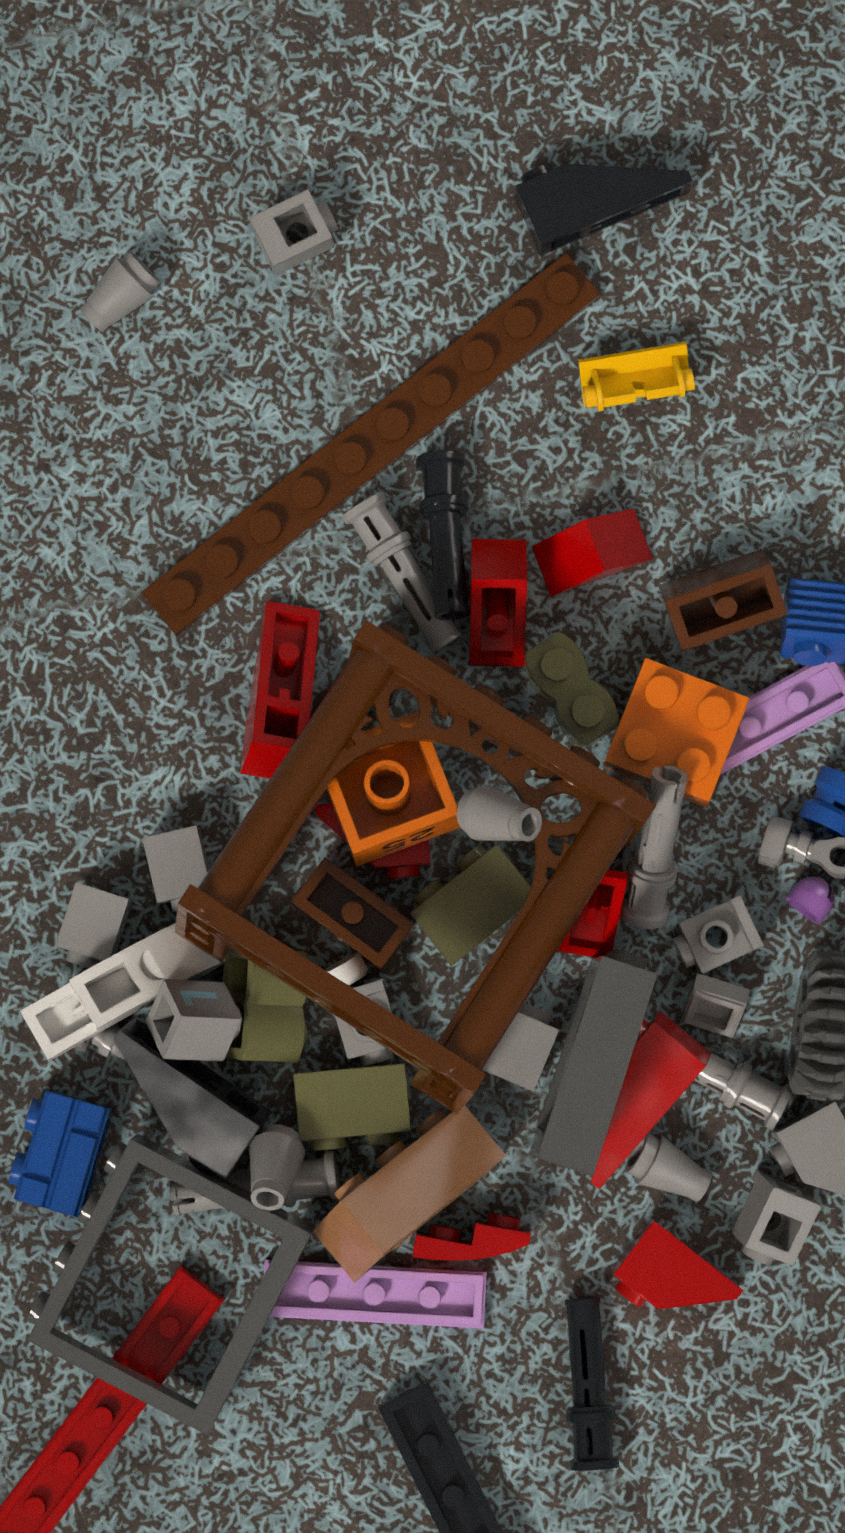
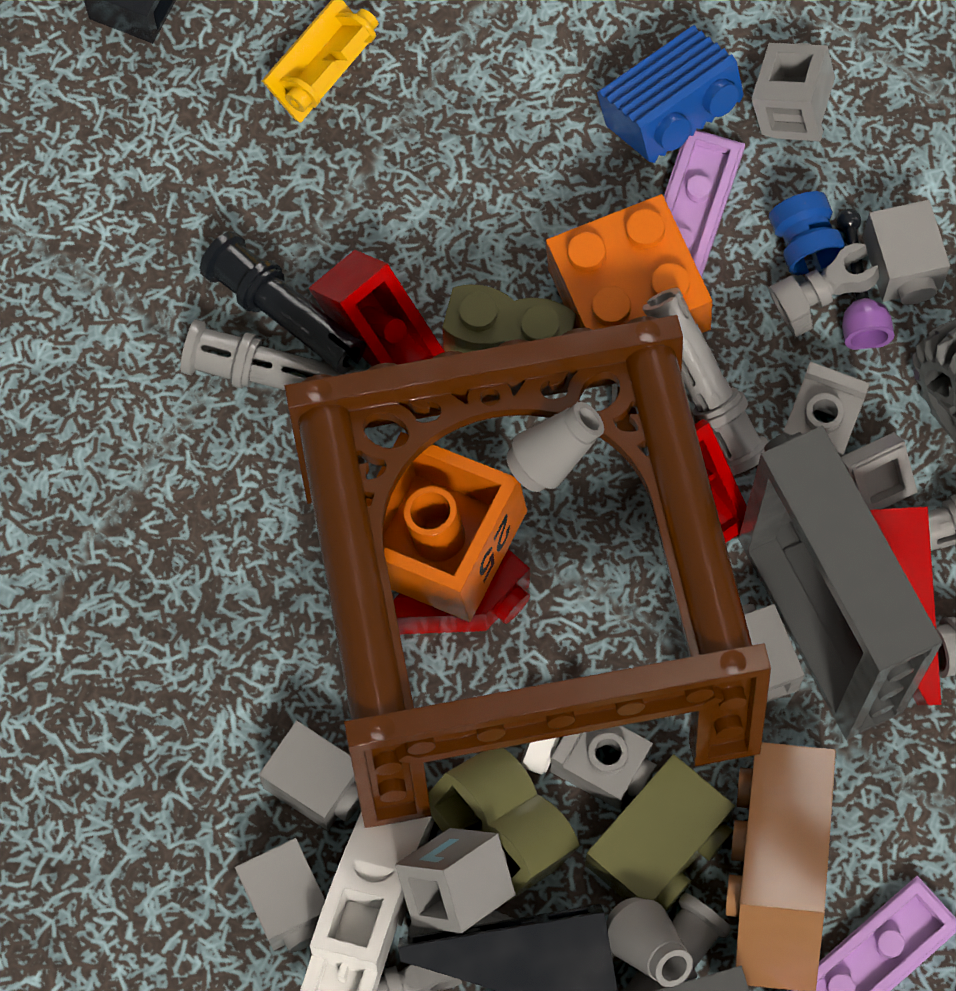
camera: 45 degrees left, 15 degrees down
reddish brown plate [141,253,600,636] -> none
red slope [240,601,320,779] -> none
reddish brown brick [291,857,415,970] -> none
olive brick [410,844,531,966] -> none
red slope [412,1212,531,1261] -> none
red slope [532,508,653,598] -> none
reddish brown brick [658,549,788,651] -> none

